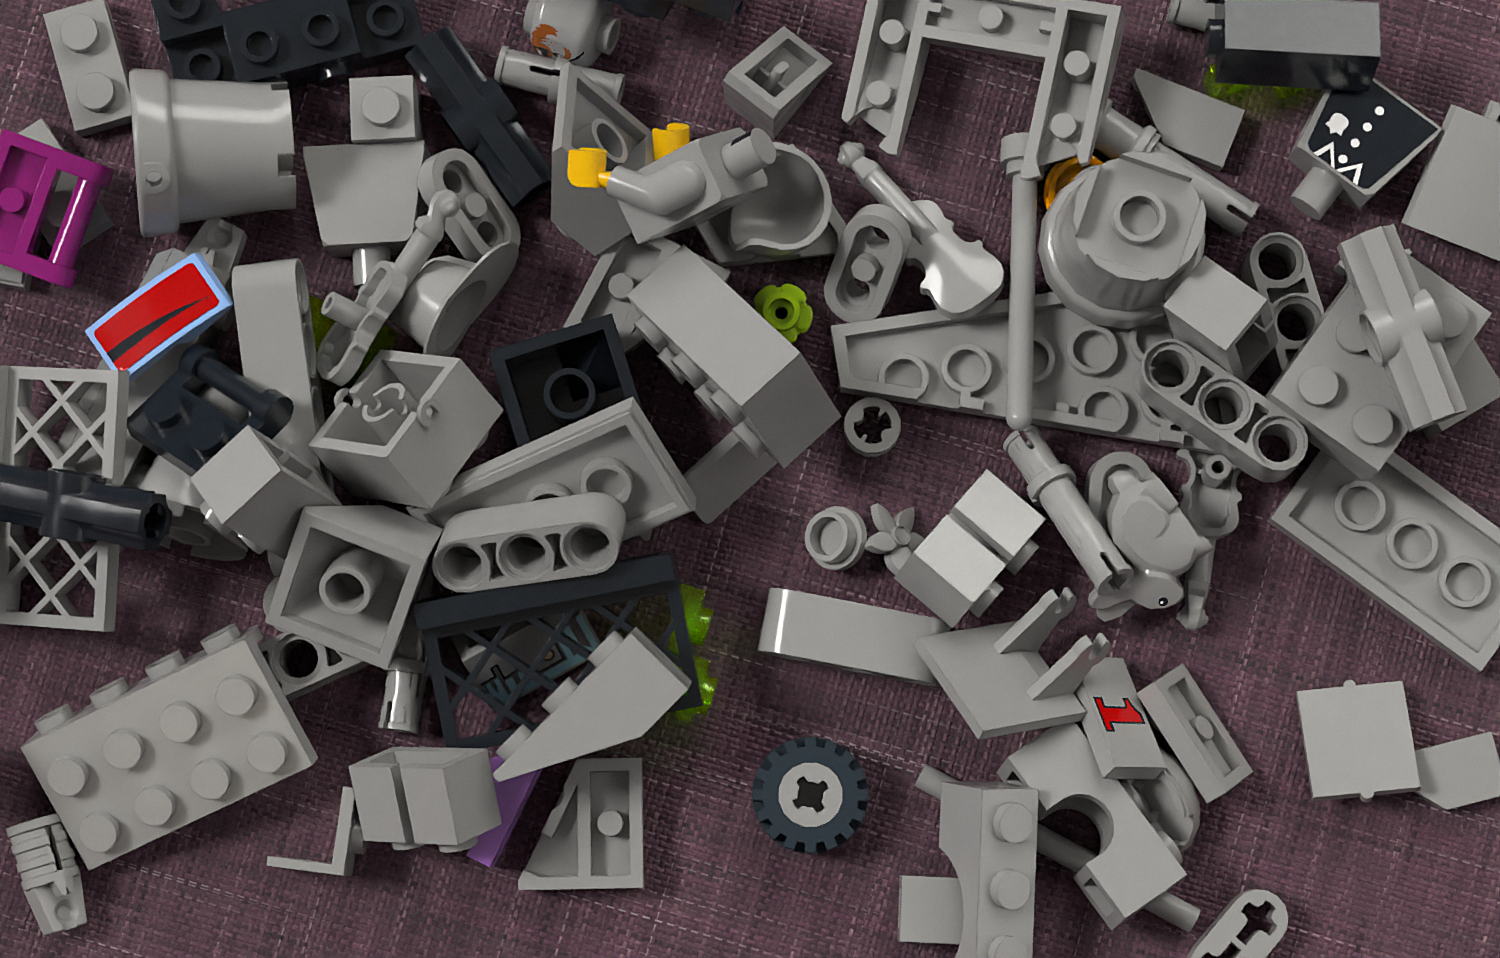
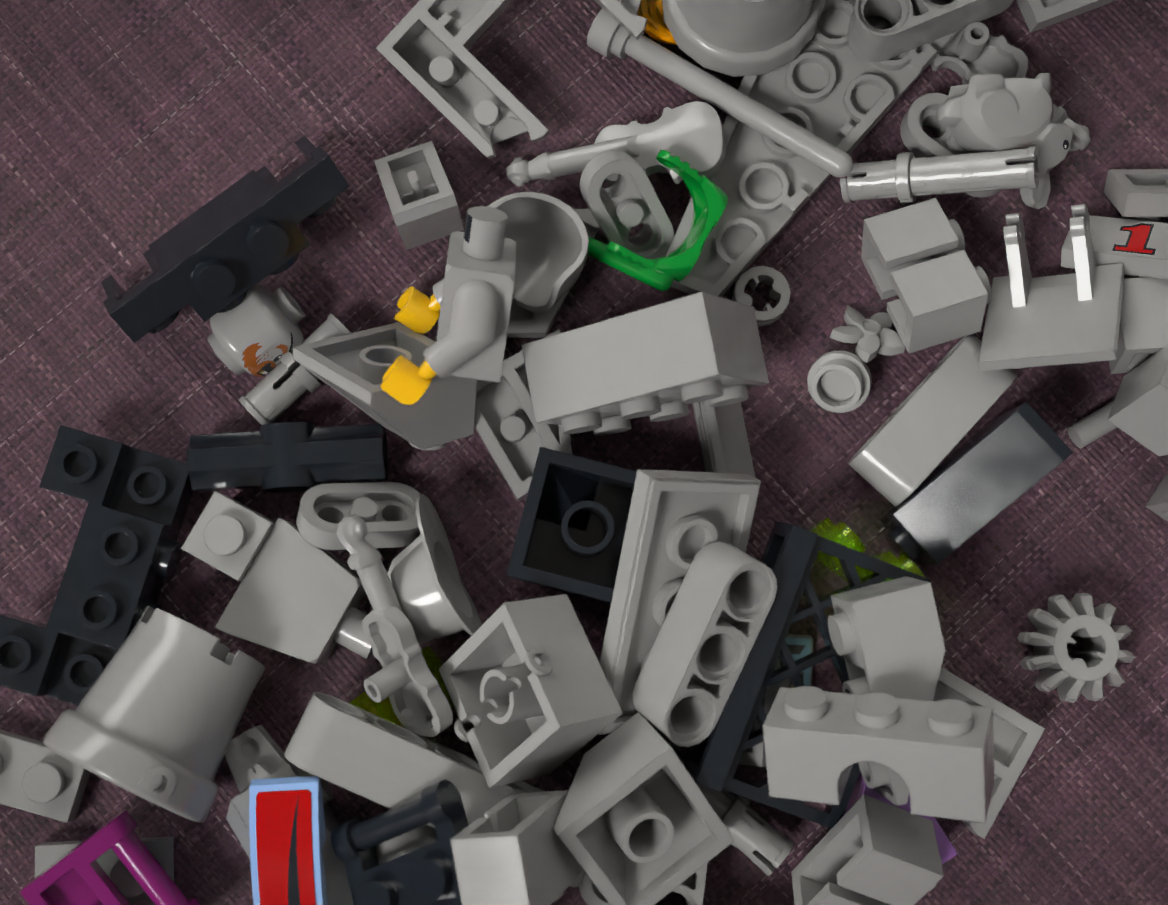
camera: 65 degrees left, 0 degrees up
black wheel [752,737,868,853] -> none
lime plate [754,283,813,343] -> none
none -> green helmet [587,150,728,292]
none -> light grey arch [763,686,995,823]
none -> slope [880,402,1073,567]
none -> light grey gear [1017,593,1136,703]

